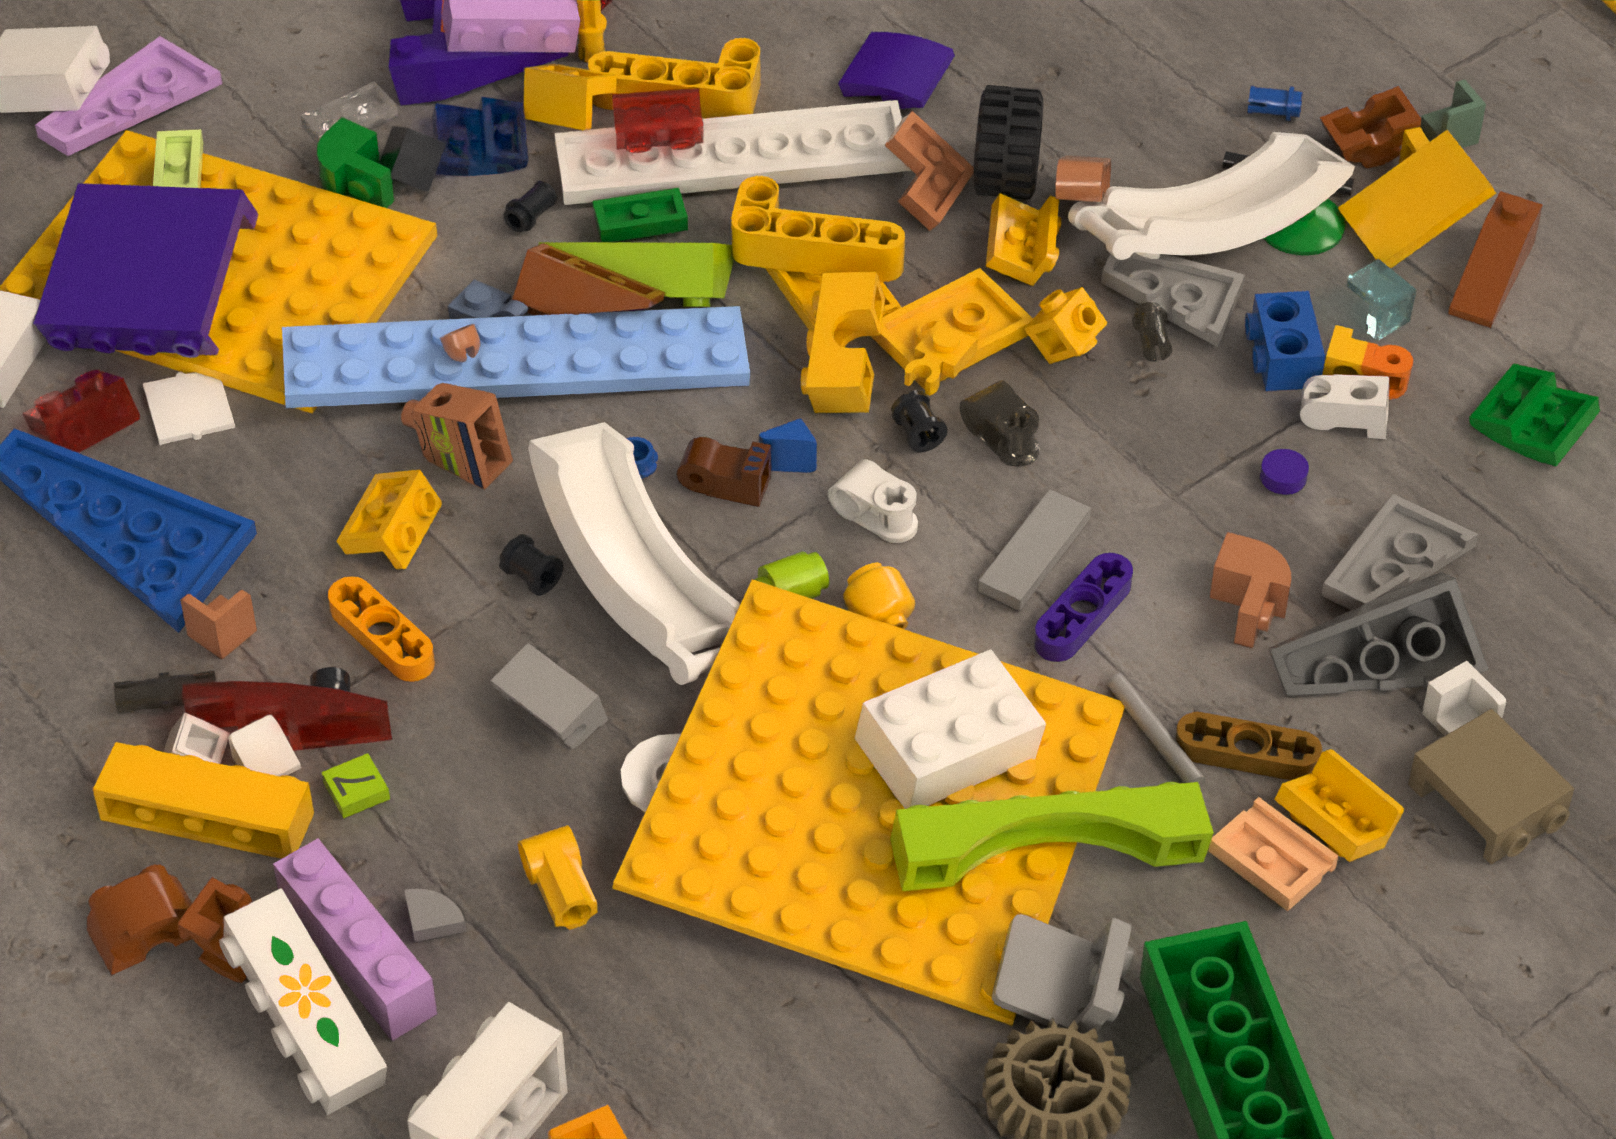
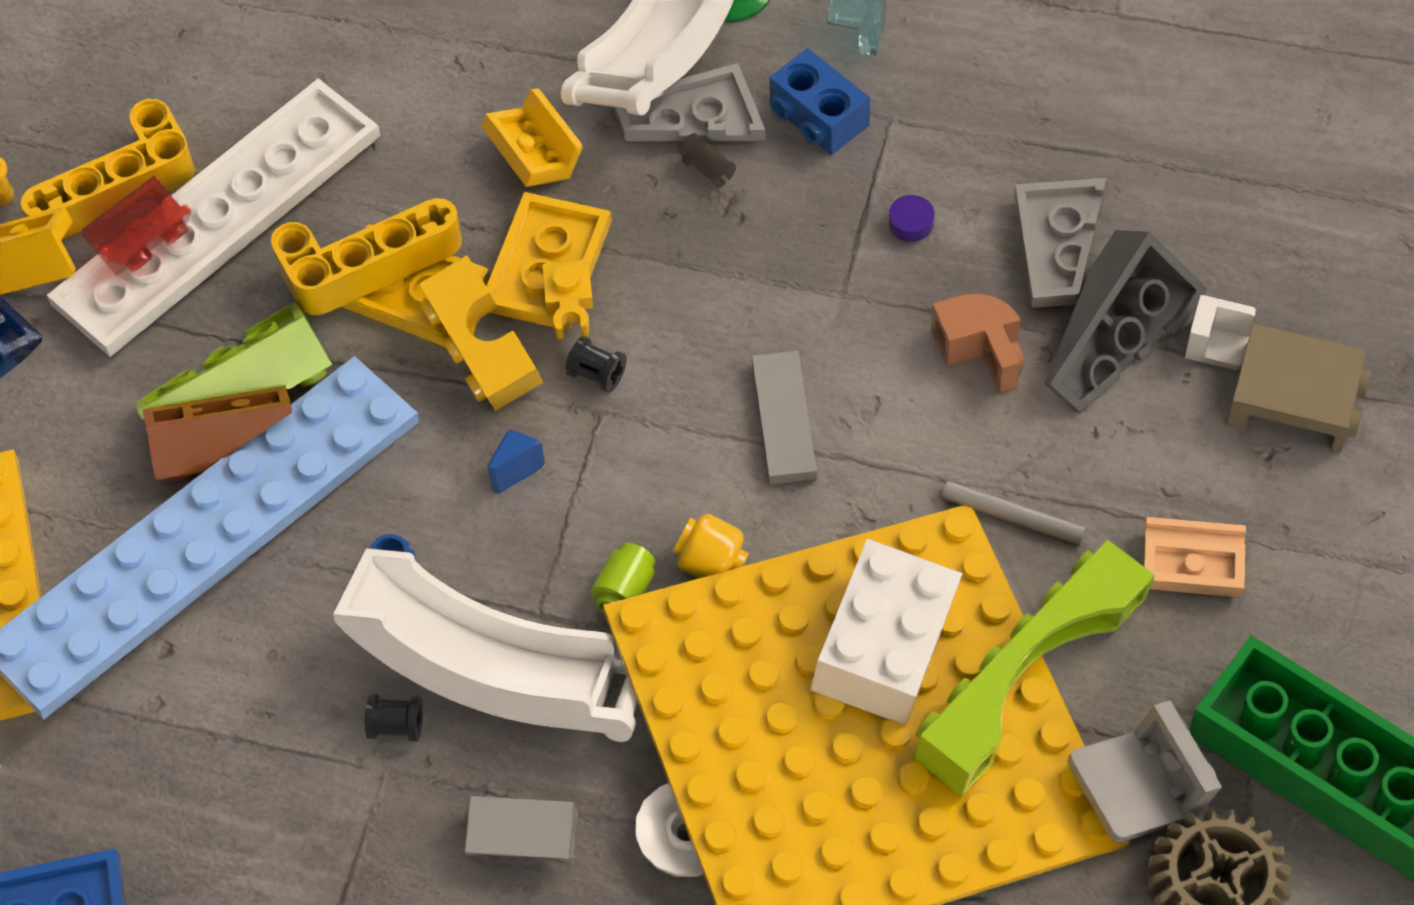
camera: 35 degrees left, 10 degrees up
light orange beam [328,577,435,682] -> none
yellow bracket [336,469,442,570] -> none
nougat torso [401,383,513,490] -> none
nougat hinge [440,324,480,362] -> none
sand blue plate [448,279,528,319] -> none
black pin [503,181,557,232] -> none
green plate [592,188,688,242] -> none
reddish brown leg [676,437,771,507] -> none
white piece [827,459,918,543] -> none
dark purple slope [838,32,955,109] -> none
nougat plate [885,111,974,231] -> none
clear smoke piece [959,380,1039,467] -> none
black tyre [973,85,1044,200] -> none
yellow brick [1024,287,1108,364] -> none
dark purple beam [1034,553,1133,662] -> none
nougat beam [1055,155,1111,203] -> none
pearl gold beam [1175,712,1323,780] -> none
yellow bracket [1274,749,1404,862] -> none
white leg [1300,374,1389,439] -> none
leg [1322,325,1413,399] -> none
green slope [1469,363,1600,467] -> none

